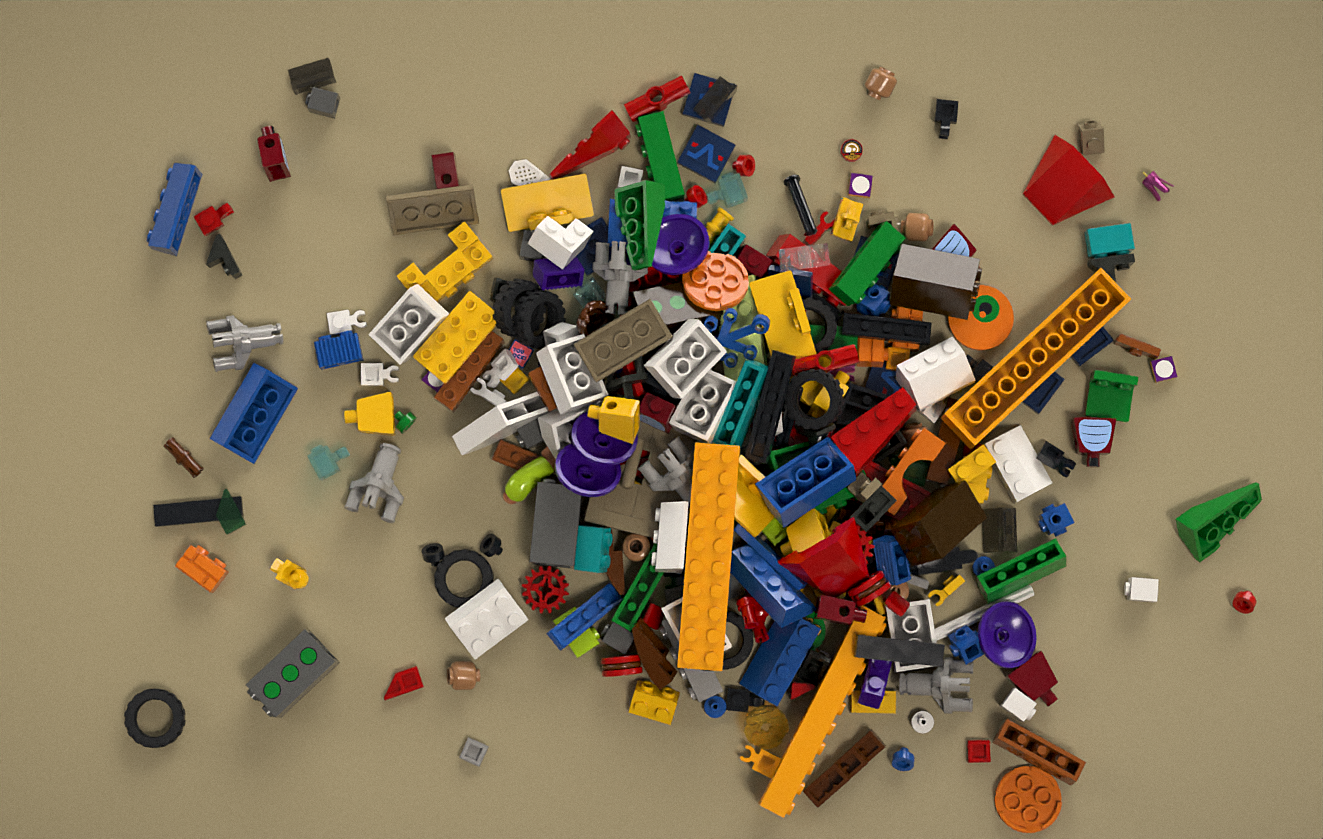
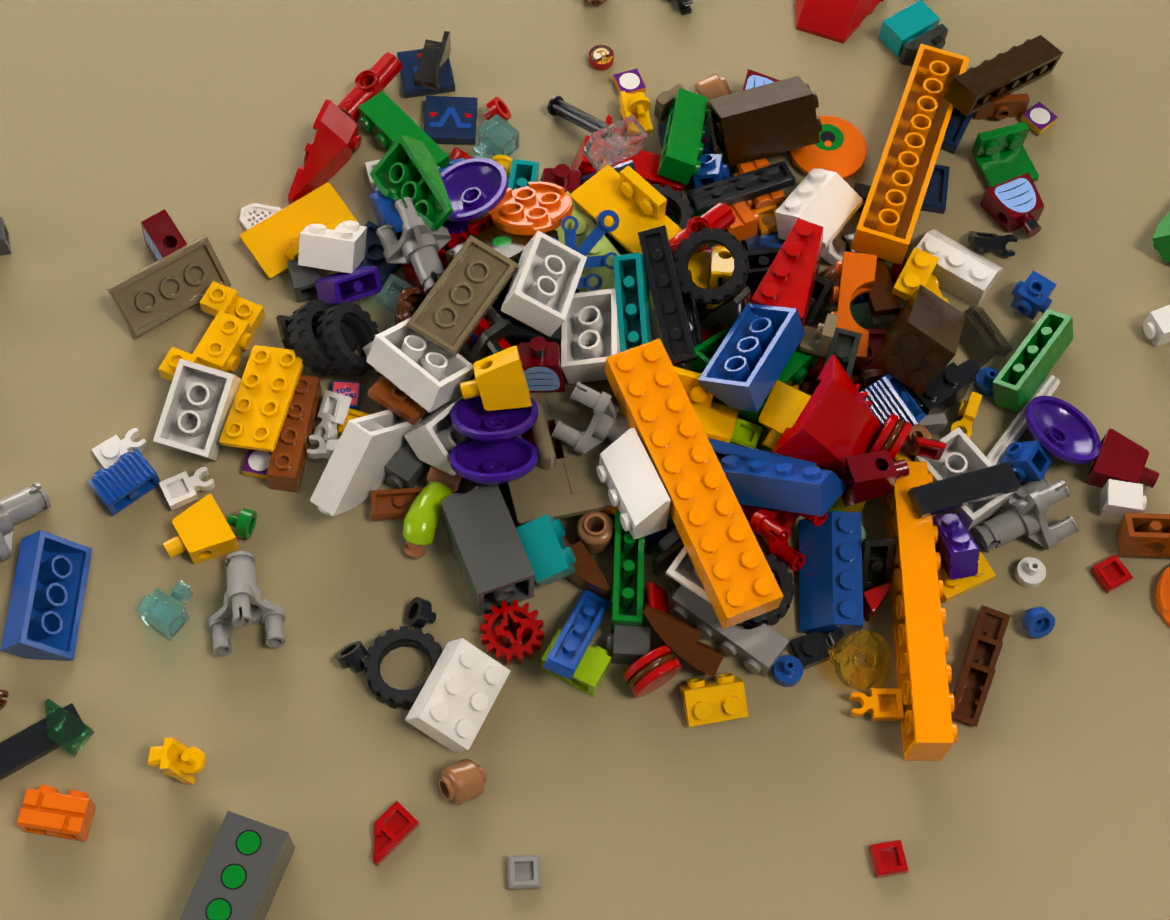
camera: 30 degrees left, 20 degrees down
none -> dark brown brick [943,35,1063,117]

